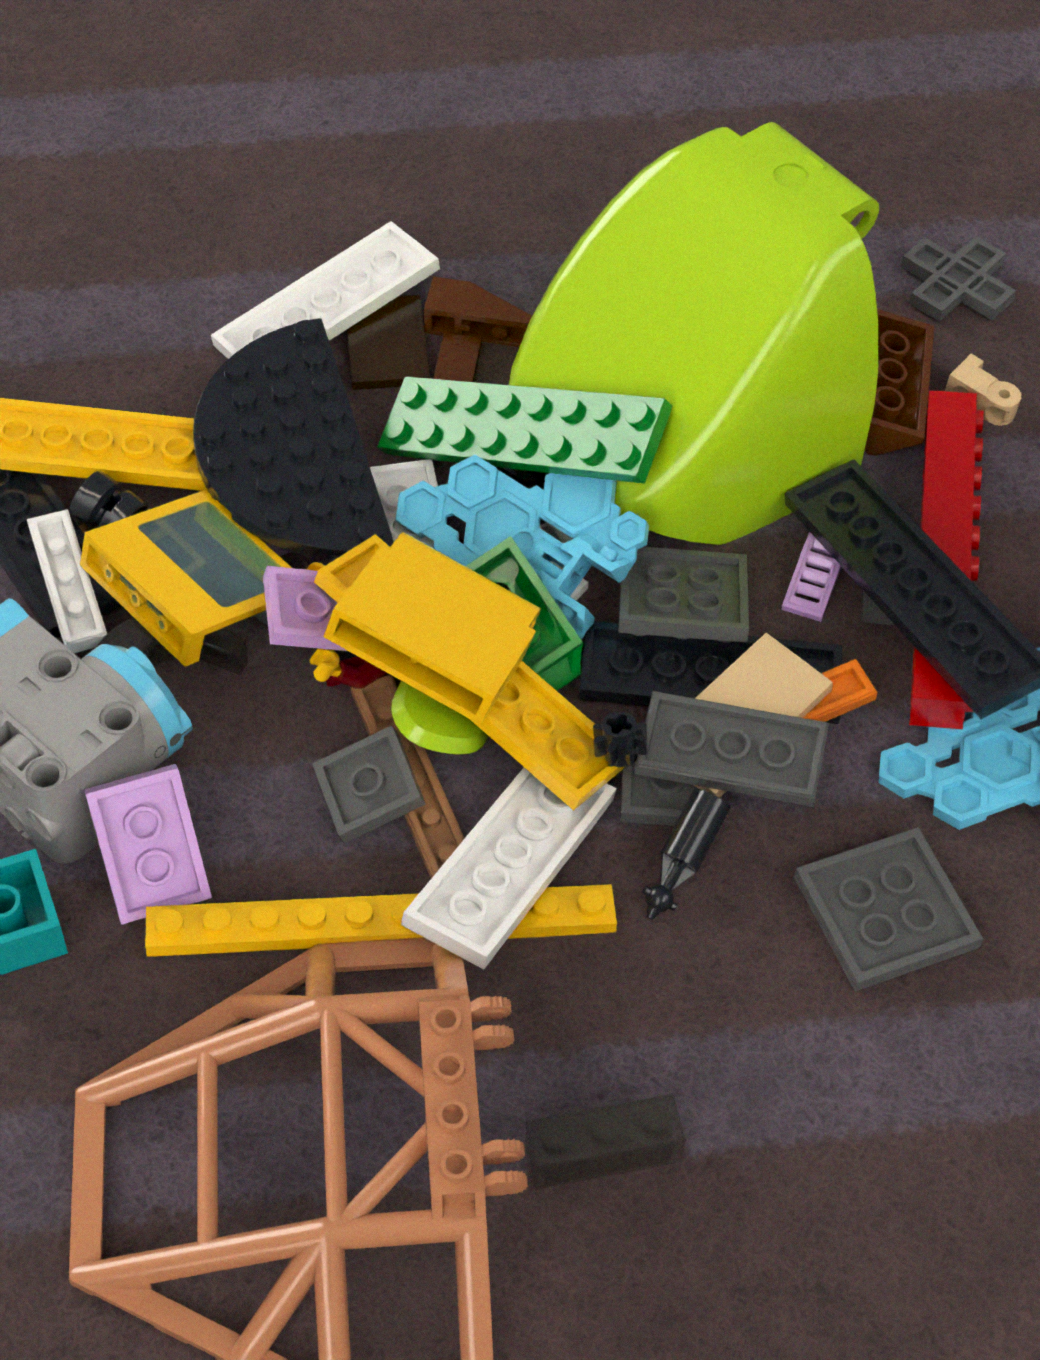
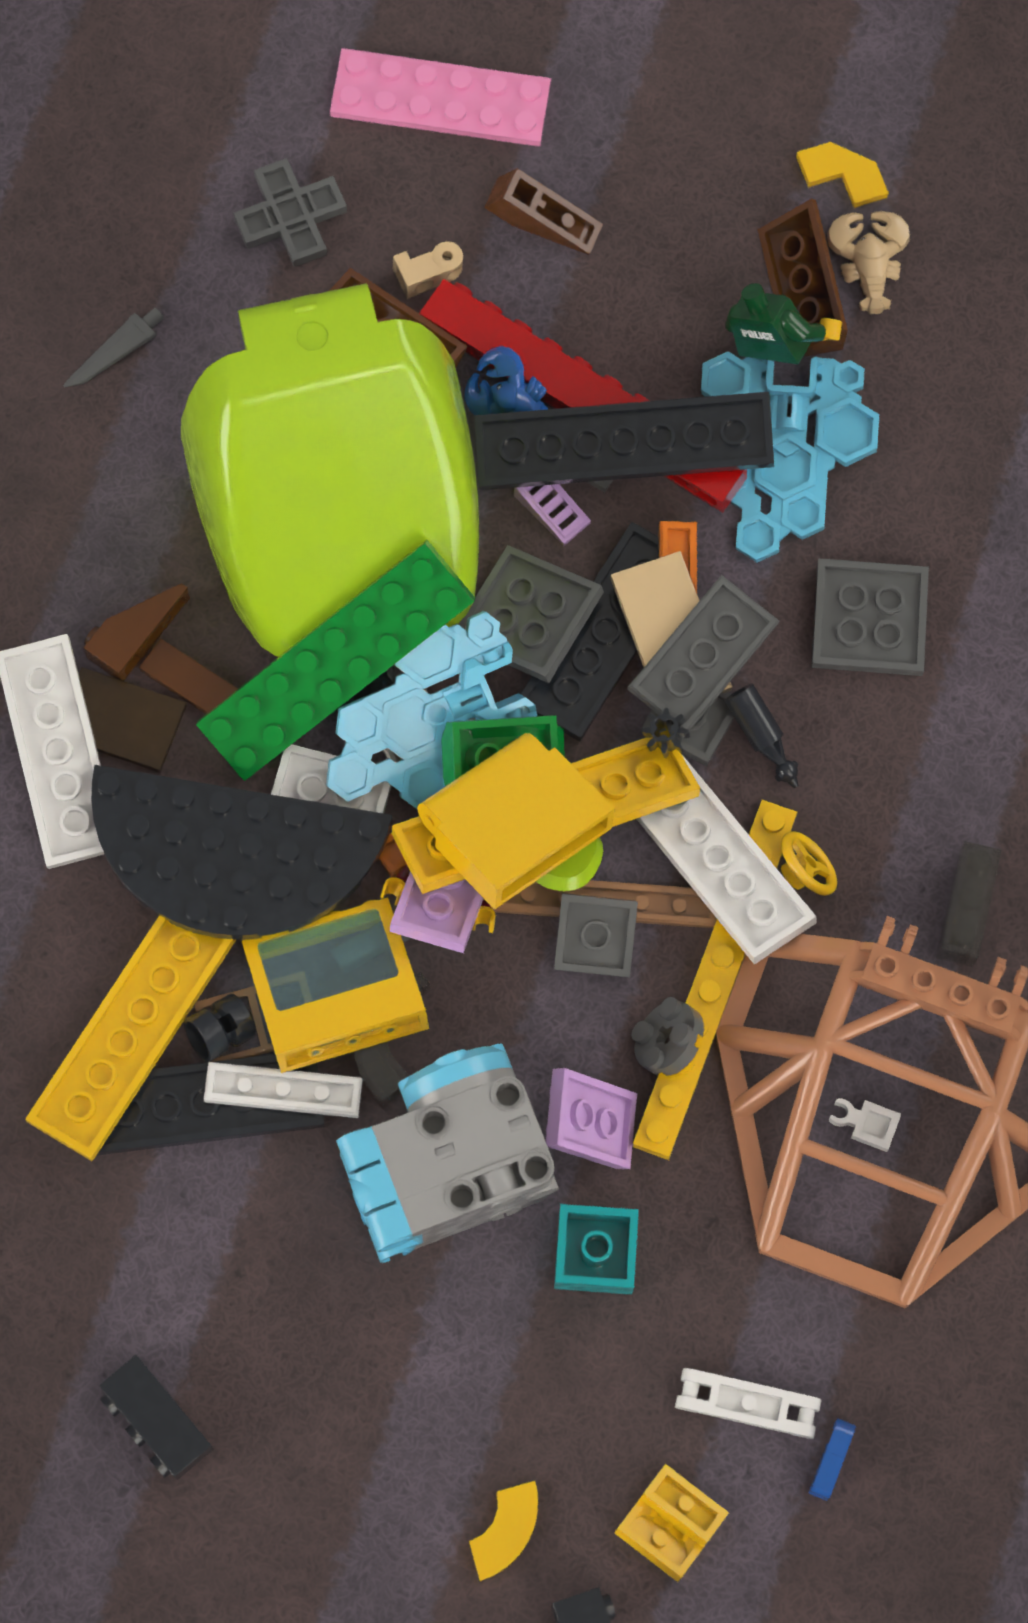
camera: 65 degrees left, 20 degrees up
none -> blue animal [464,346,548,415]
none -> dark grey plate [631,997,704,1076]
none -> yellow piece [781,831,837,896]
none -> white plate [829,1098,901,1152]

